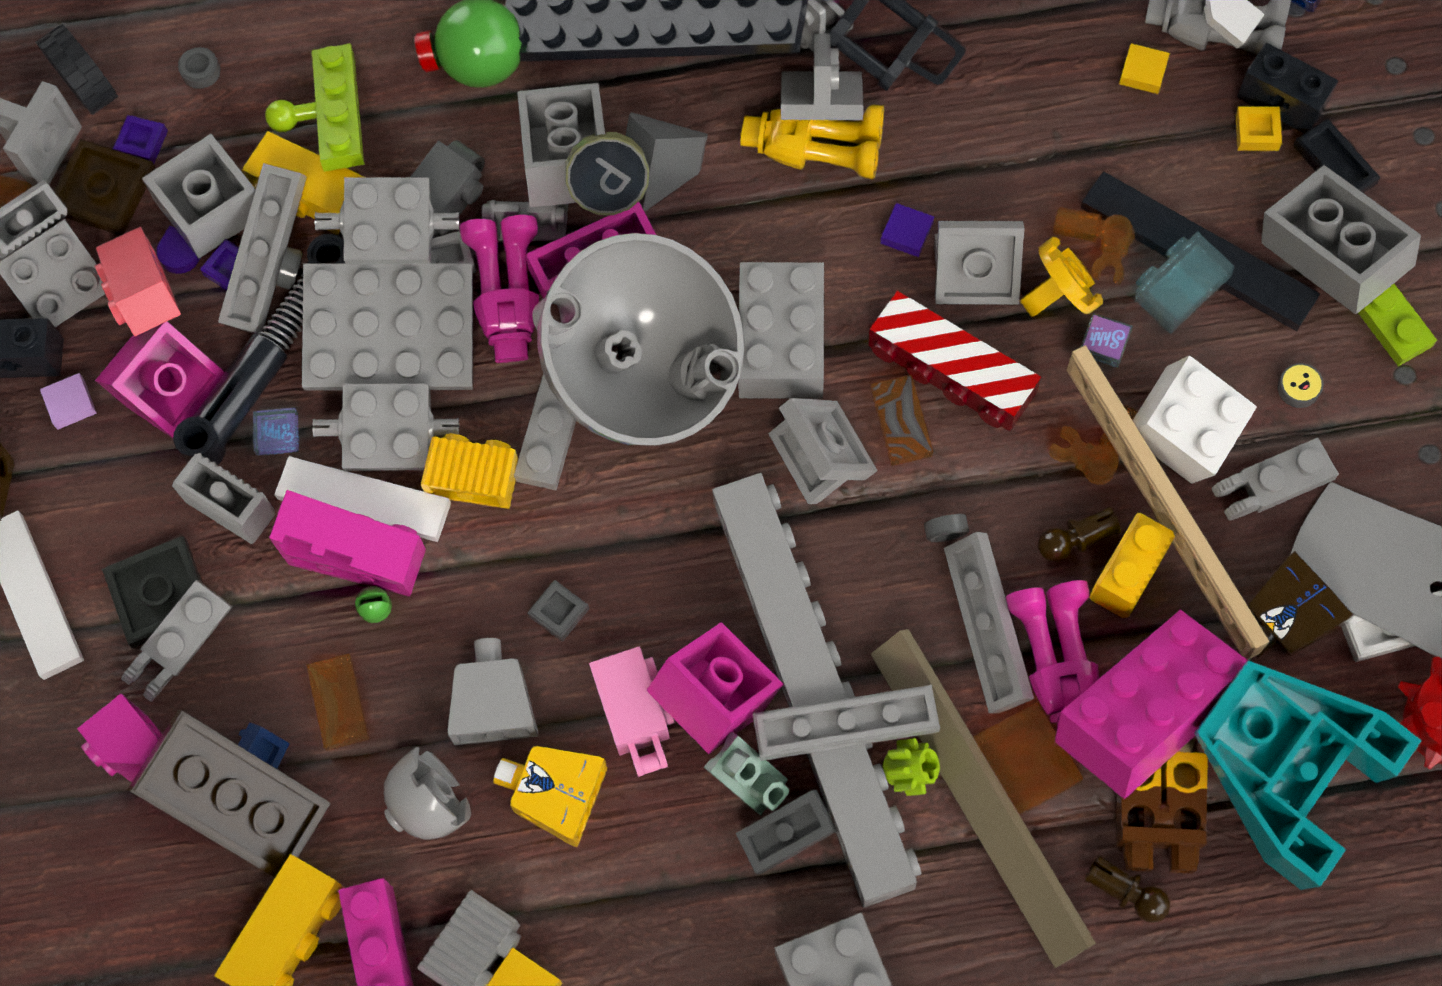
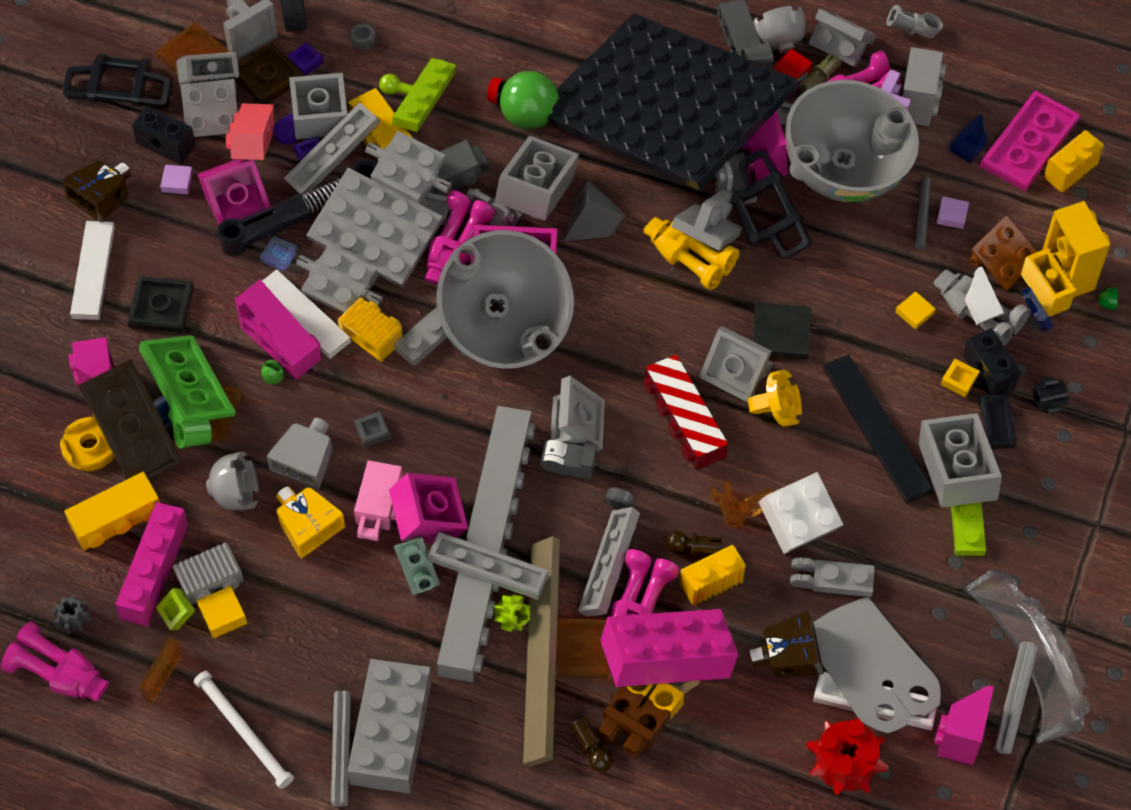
camera: 25 degrees right, 10 degrees down
light grey hinge [121,580,233,702] -> none
light grey brick [172,453,275,544] -> none
dark grey tile [276,246,303,290] -> none
black tile [565,132,649,215] -> none
dark grey hinge [736,790,838,874] -> none
light grey brick [738,262,824,399] -> none
clear orange tile [870,375,933,466] -> none
dark purple tile [880,203,934,257] -> none
clear orange bar [1053,207,1135,285] -> none
tan tile [1067,345,1269,660] -> none
tile [1080,313,1133,368] -> none
clear light blue brick [1135,232,1234,334] -> none
teal wedge [1194,661,1422,890] -> none
tile [1277,363,1324,408] -> none
none -> yellow tile [60,417,114,471]
none -> bright green hinge [139,335,236,448]
none -> dark grey leg [540,440,596,480]
none -> pearl dark grey tile [753,302,811,359]
none -> black gear [1033,376,1069,413]

